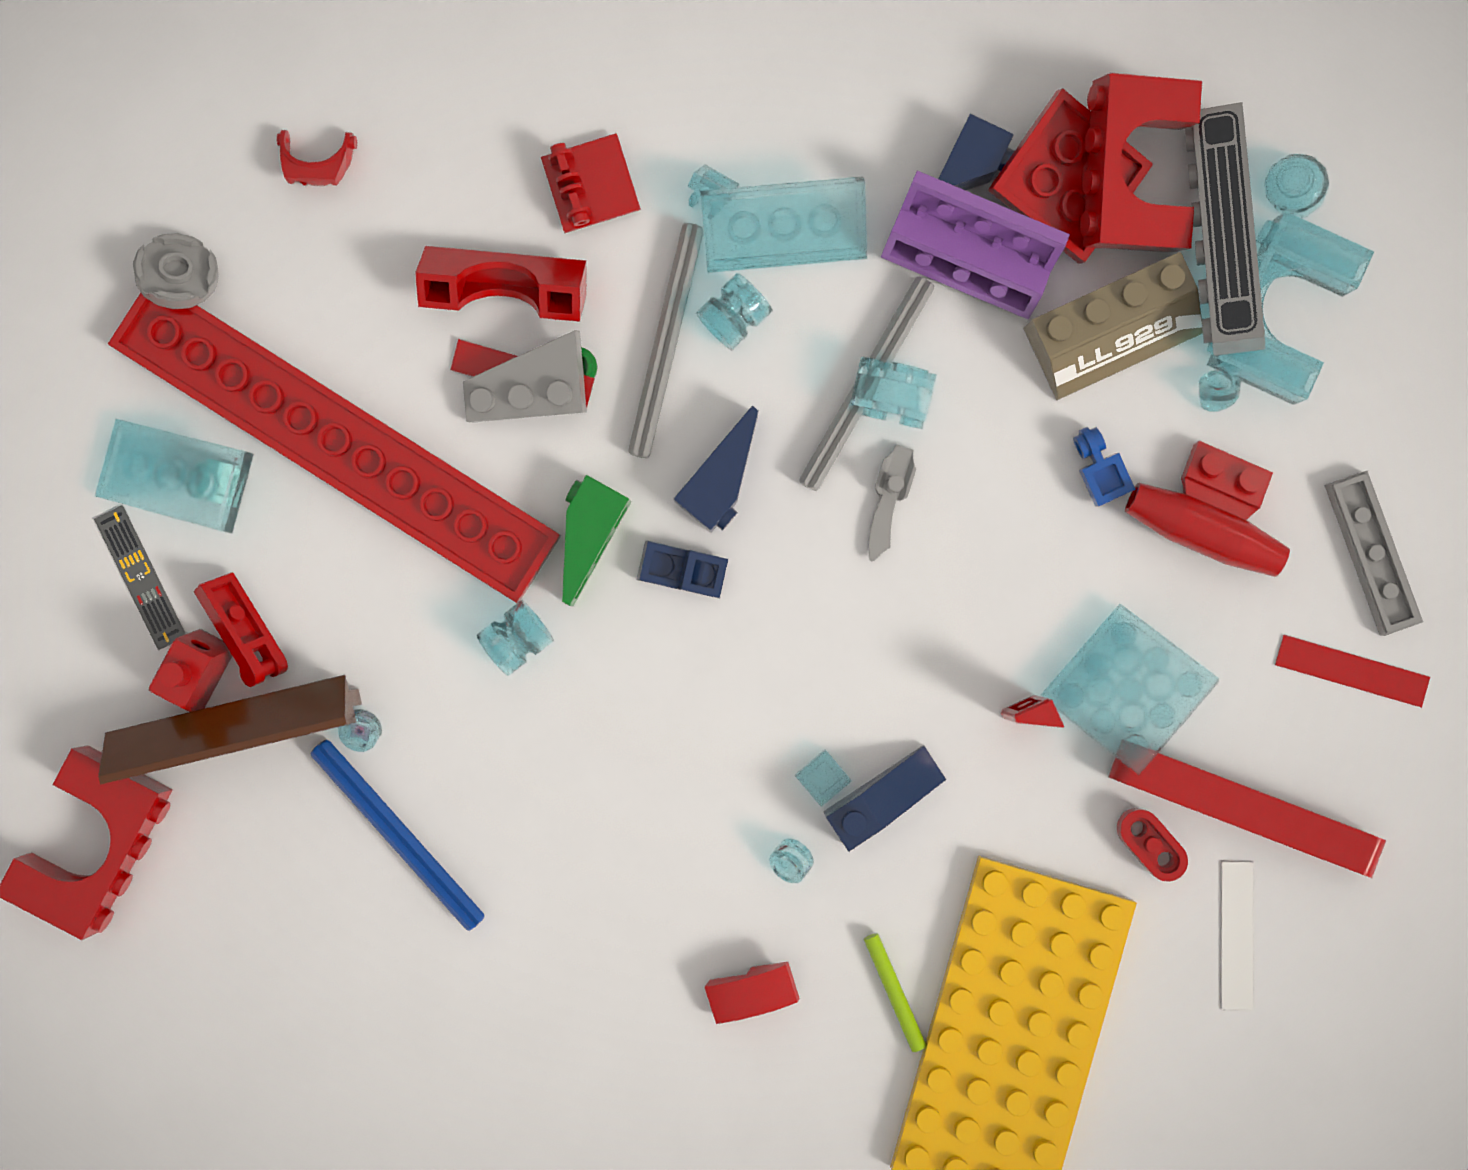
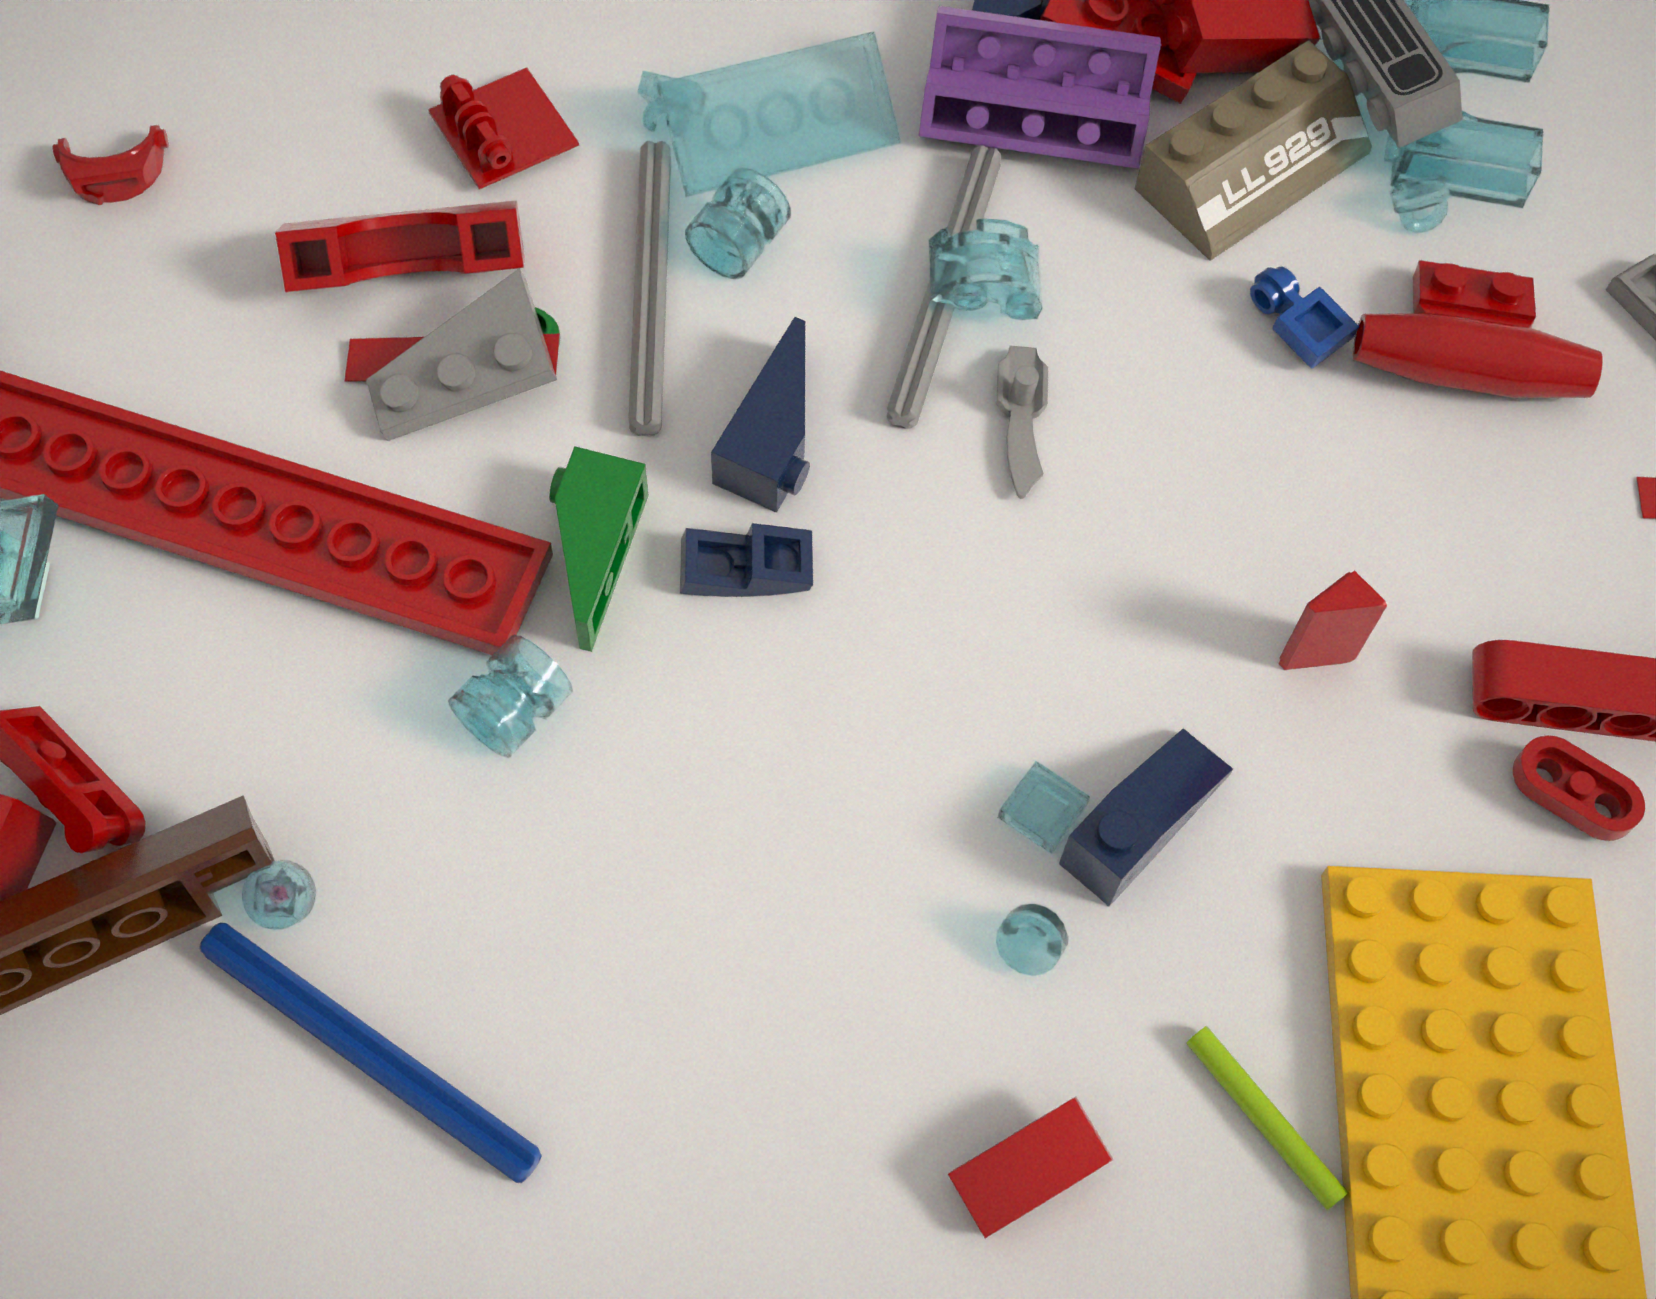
camera: 20 degrees left, 25 degrees down
clear light blue plate [1041,604,1219,776] -> none

